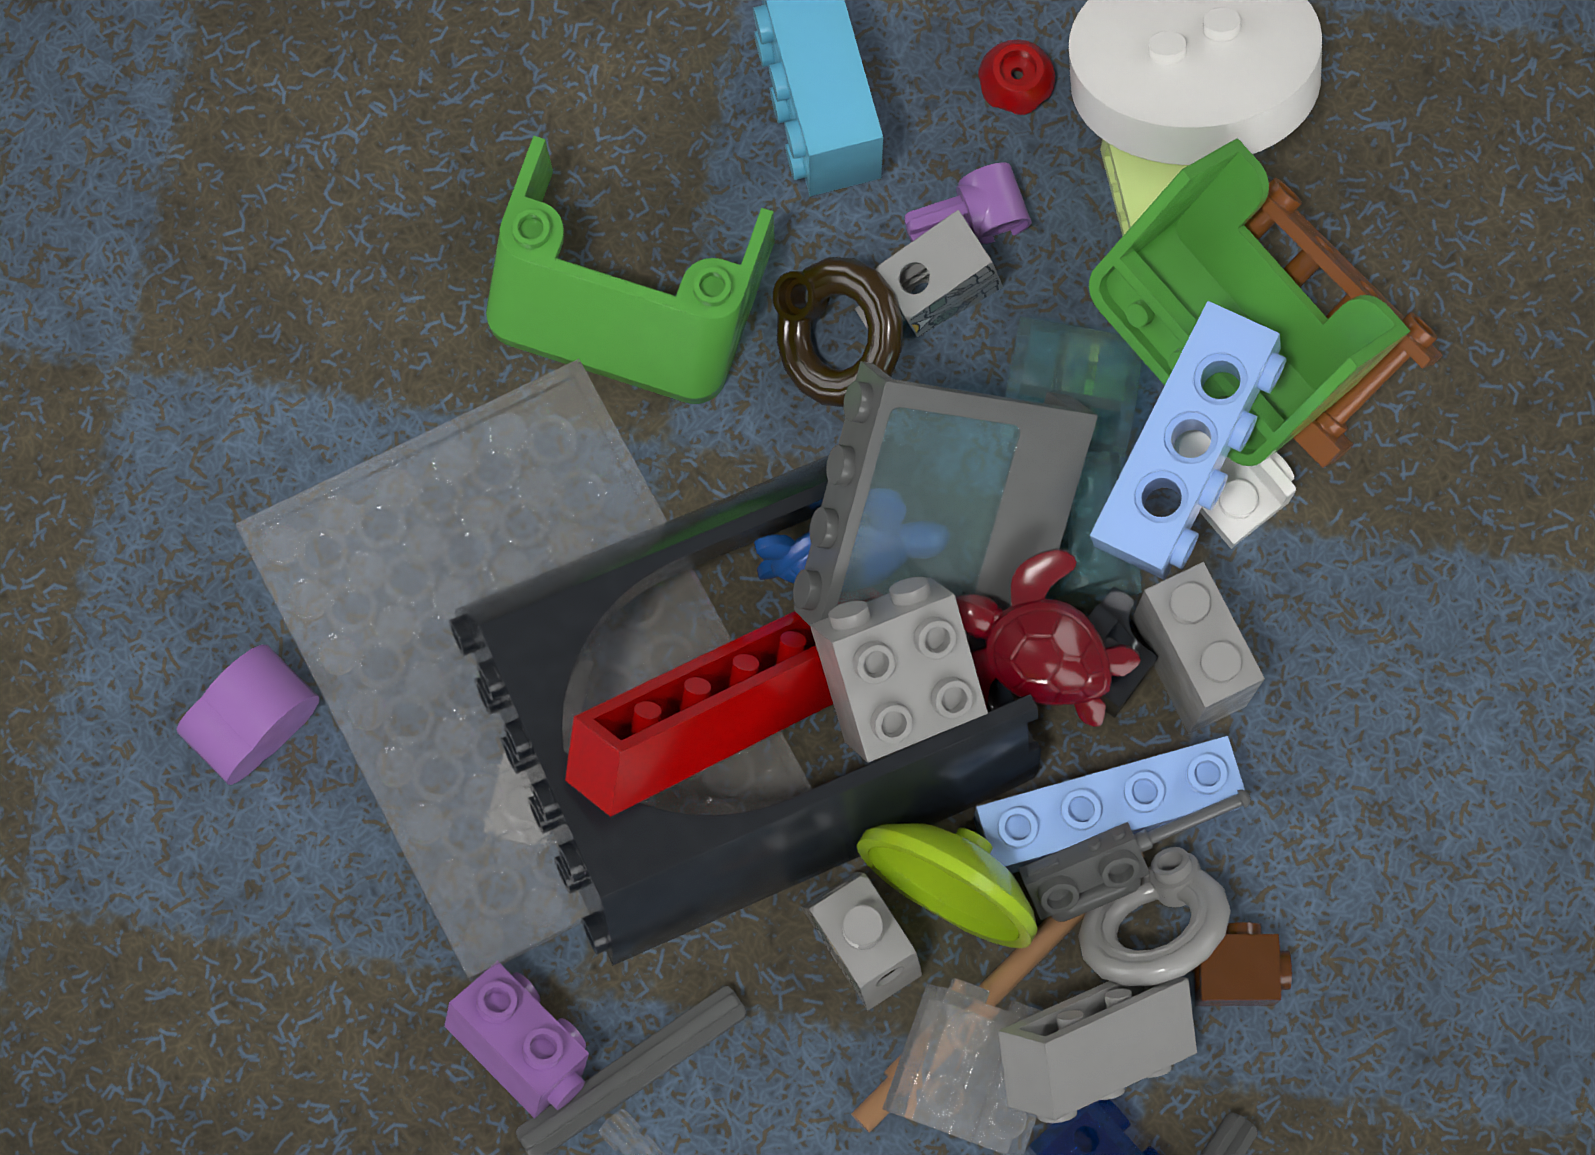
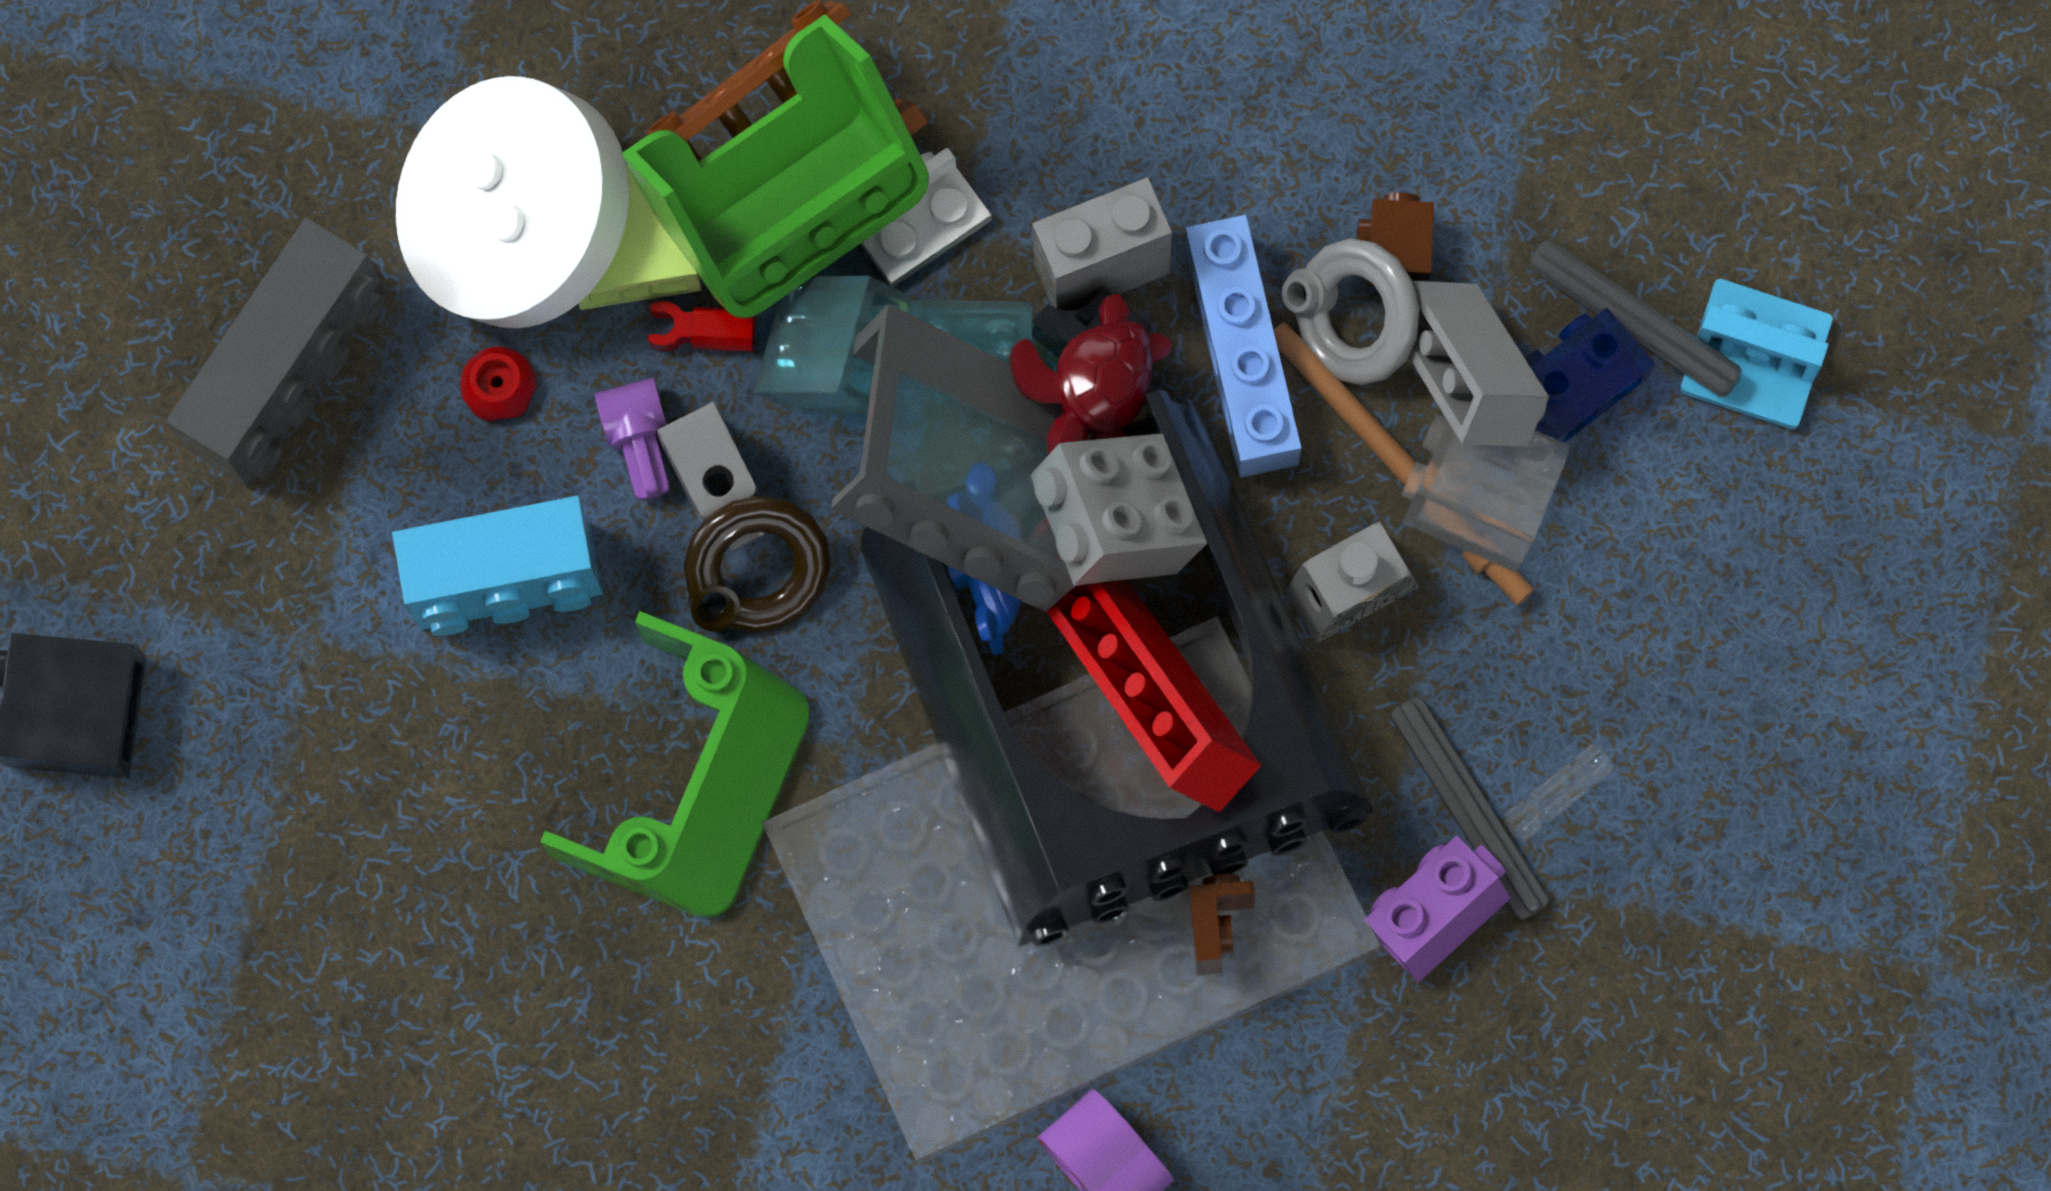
camera: 85 degrees left, 0 degrees up
lime dish [857,824,1037,948] -> none
dark grey piece [1018,790,1251,922] -> none
light blue brick [1090,301,1286,580] -> none
none -> red bar [648,301,756,352]
none -> reddish brown bracket [1190,874,1255,975]

